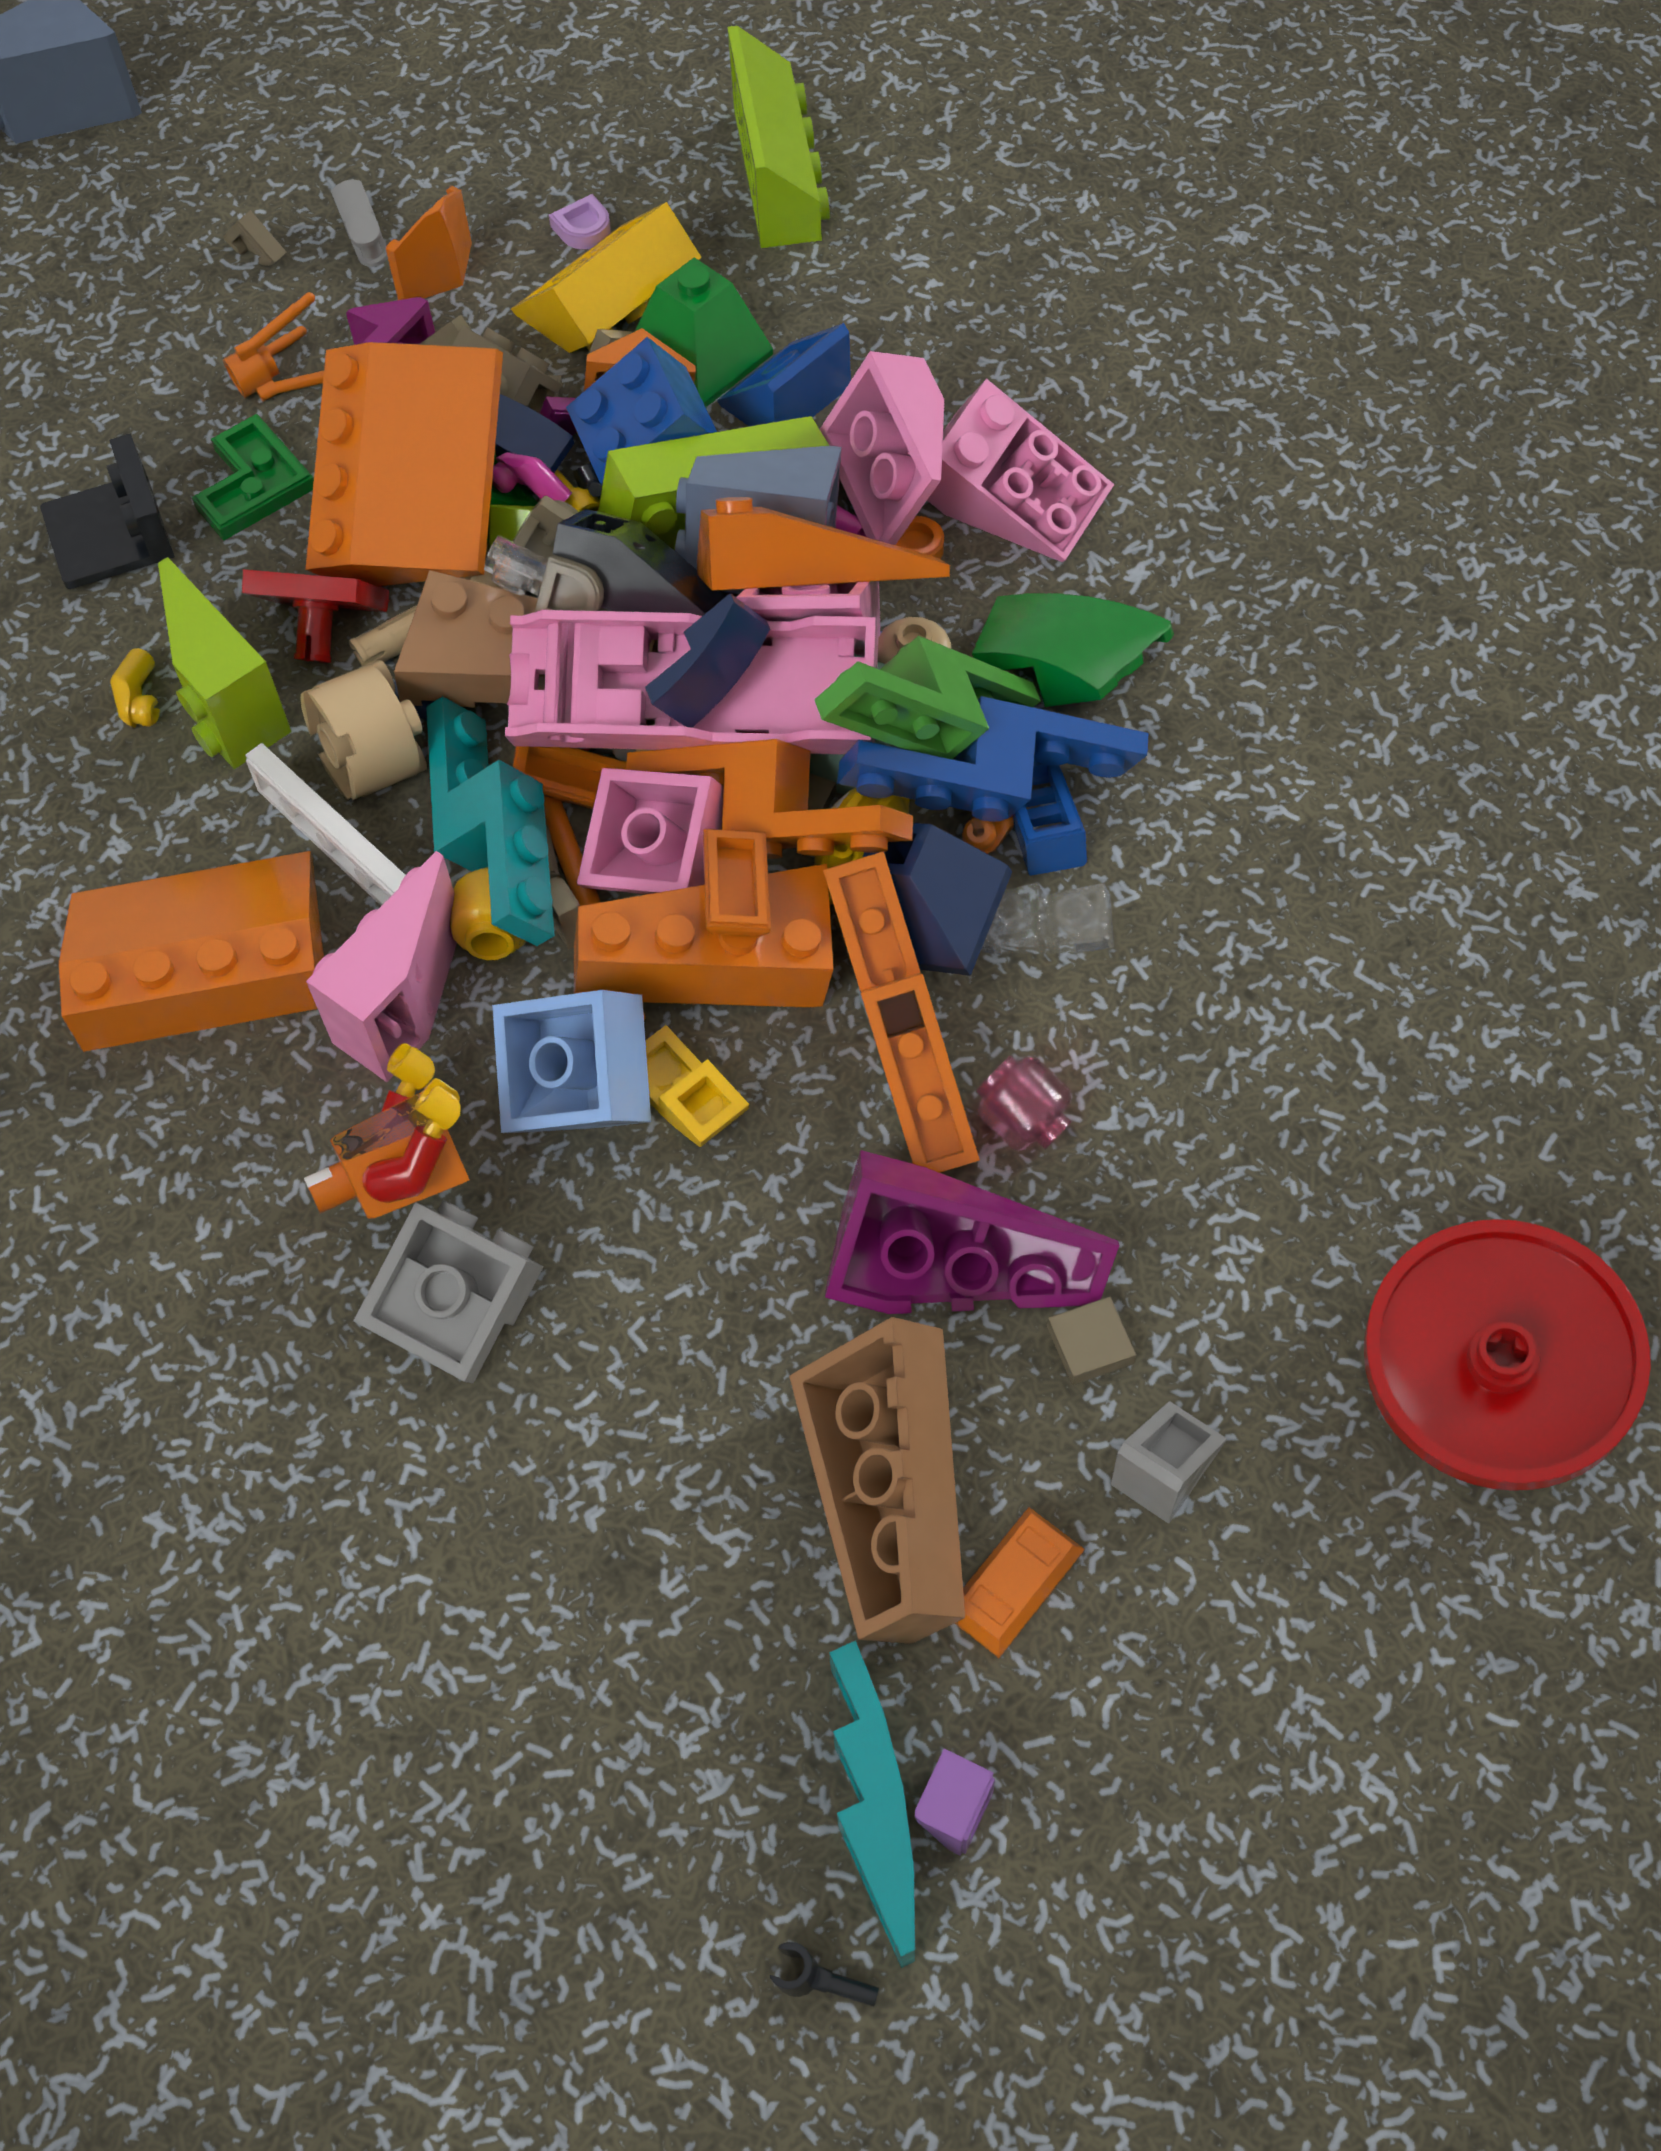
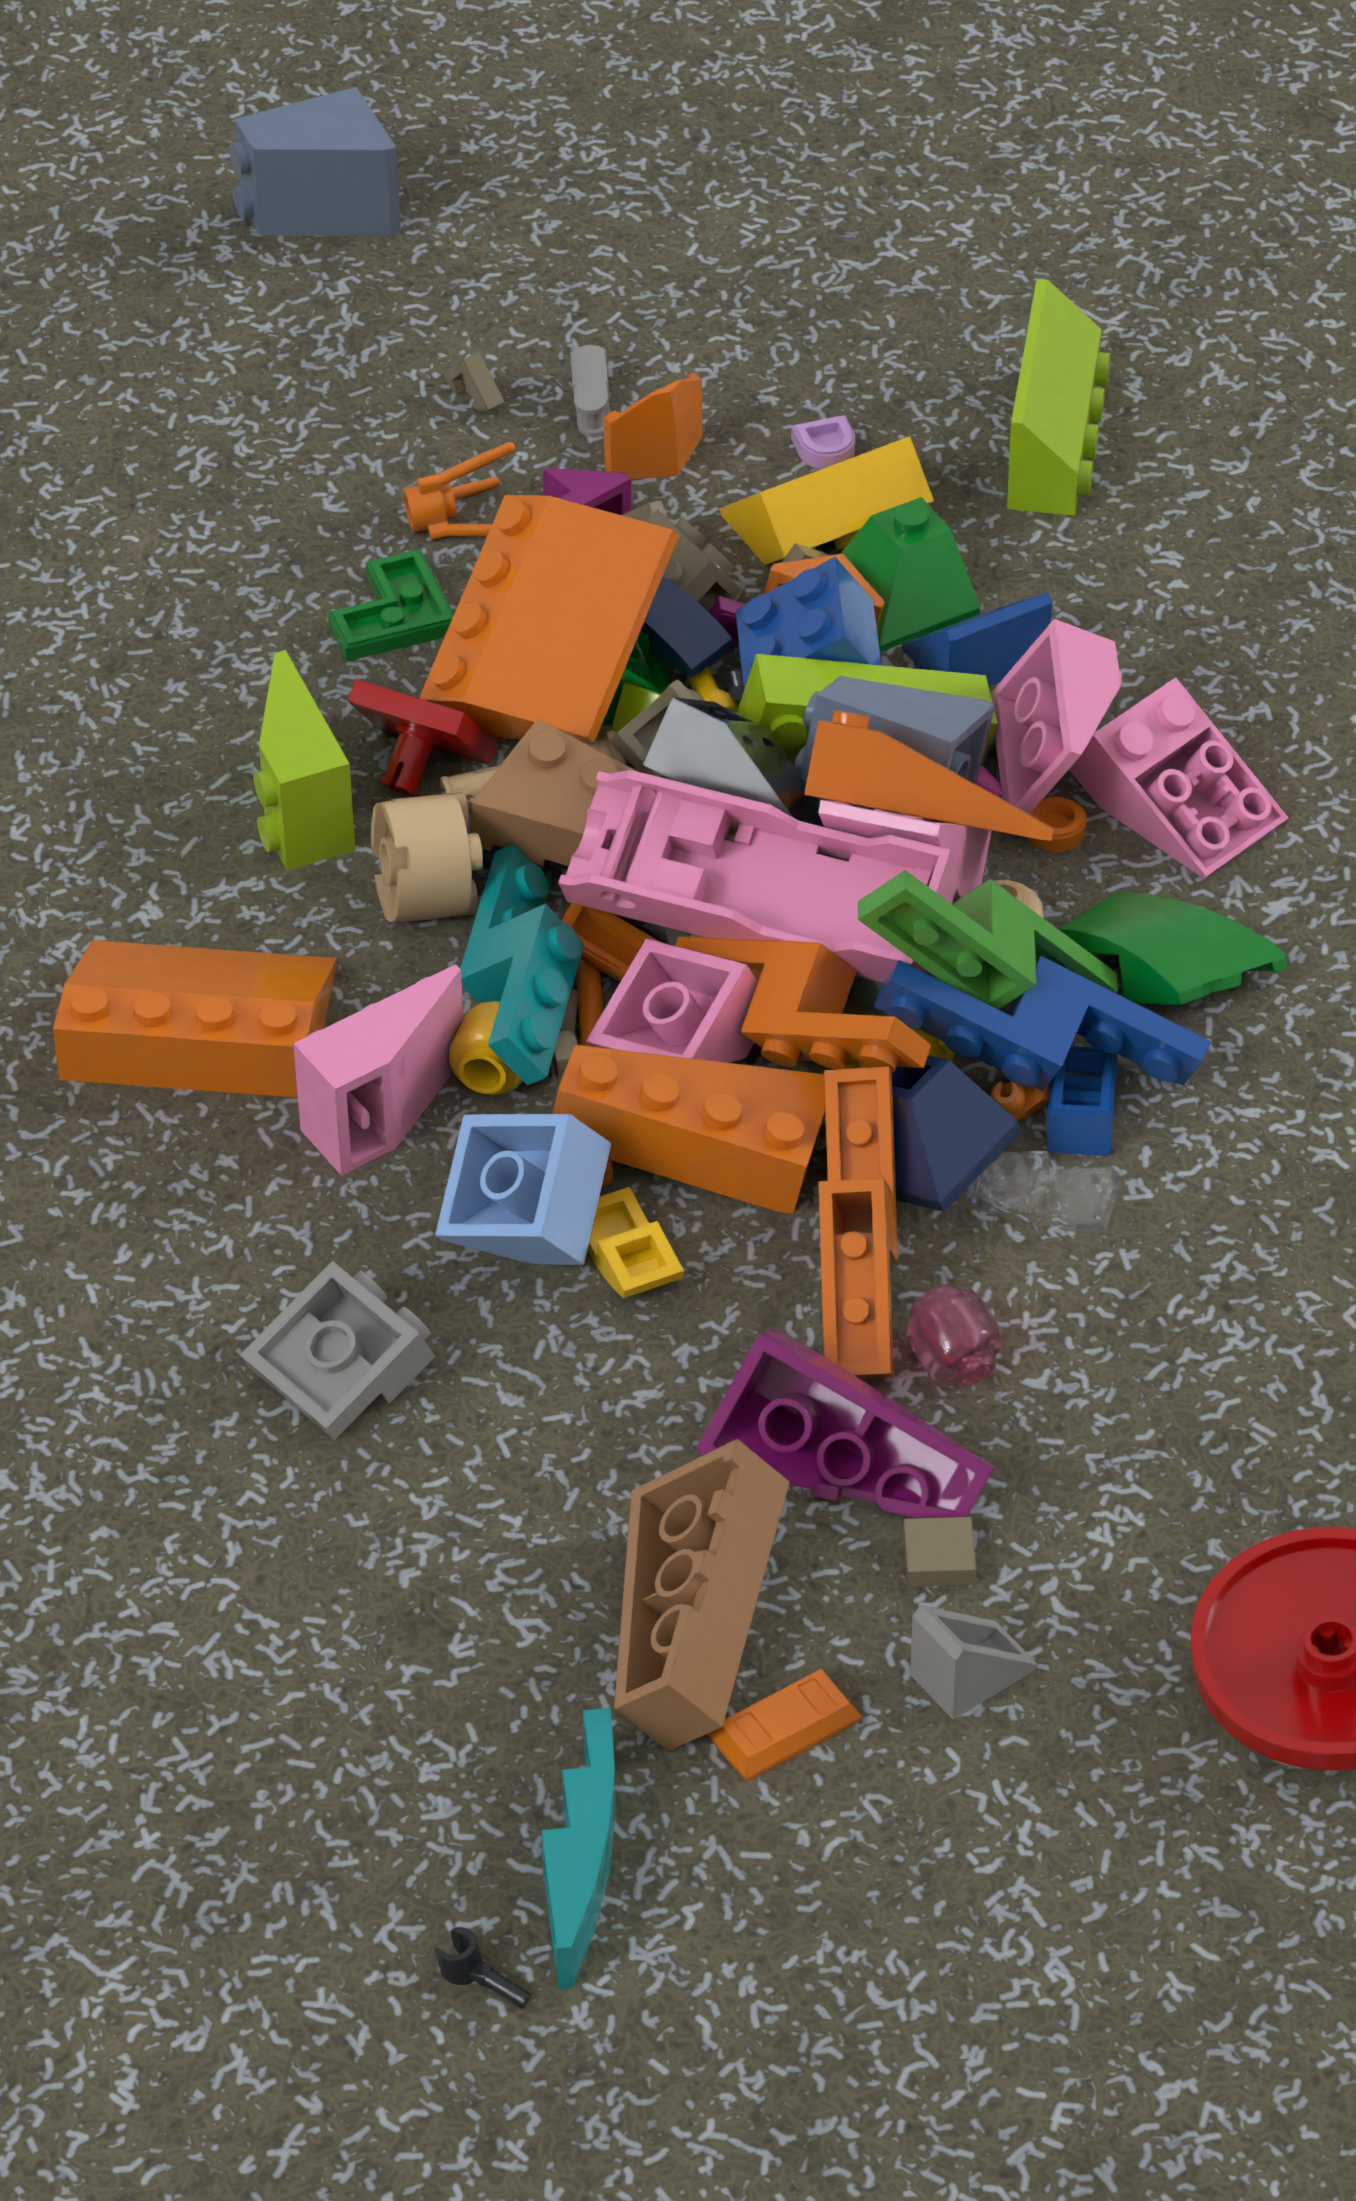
camera: 15 degrees right, 15 degrees down
black bracket [40,433,175,589] -> none
yellow arm [110,648,160,728] -> none
white tile [246,743,405,906] -> none
torso [304,1043,470,1219] -> none
clear slope [484,535,548,595] -> none
dark pink arm [492,452,572,502] -> none
dark tan tile [535,554,604,612] -> none
dark blue slope [645,594,770,728] -> none
orange tile [703,829,771,937] -> none
medium lavender slope [915,1749,995,1856] -> none

